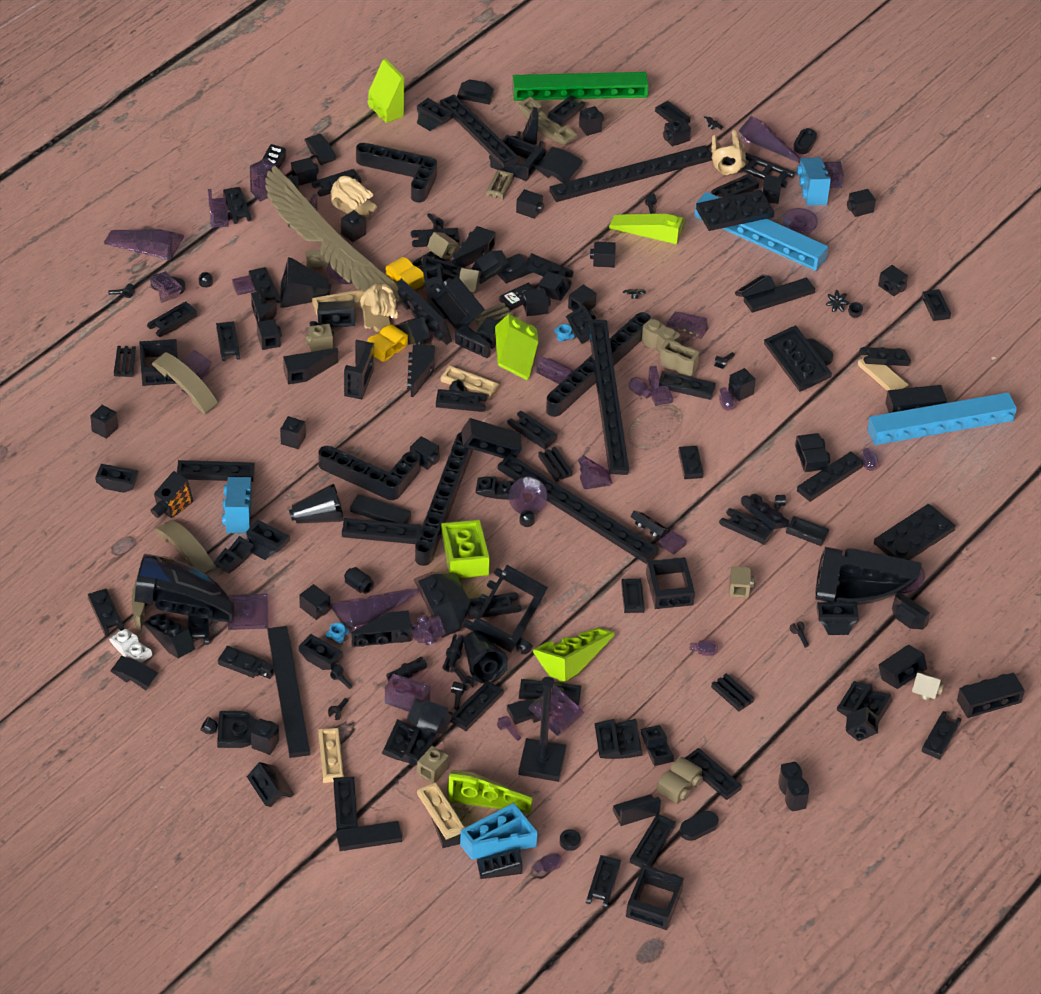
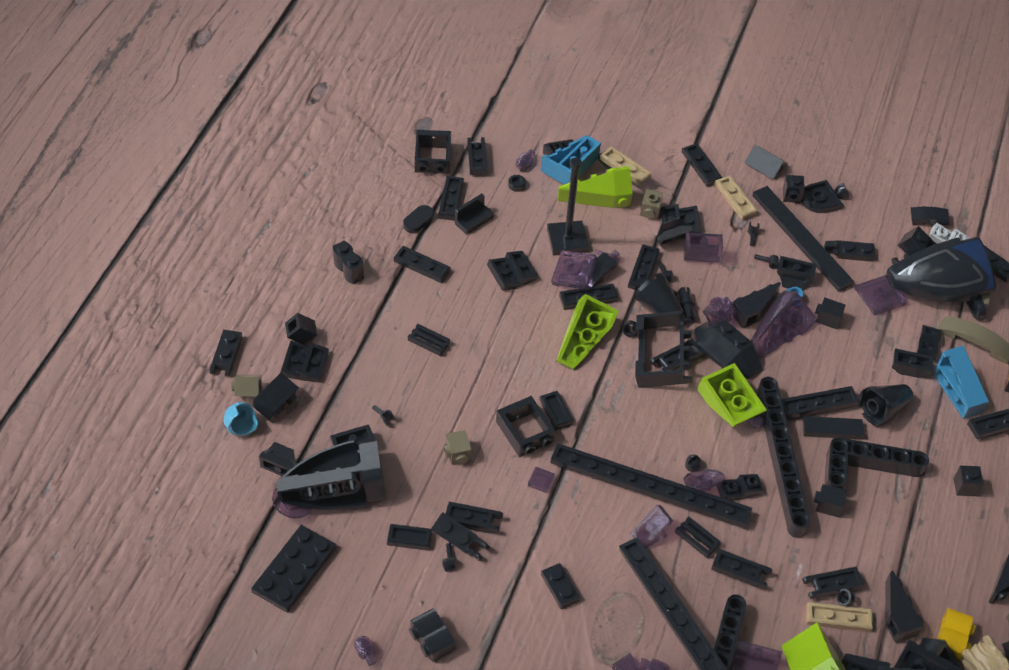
camera: 160 degrees right, 5 degrees up
black tile [336,821,402,851] -> none
black panel [344,340,374,400] -> none
black brick [344,567,374,594] -> none
black pin [386,657,427,685] -> none
black brick [461,418,522,459] -> none
black plate [630,510,671,538] -> none
black slope [641,725,674,766] -> none
dark tan brick [657,757,703,804] -> none
clear purple cylinder [690,640,718,656] -> none
black plate [797,451,864,502] -> none
black brick [957,672,1025,718] -> none
none -> medium azure hair [223,402,259,436]

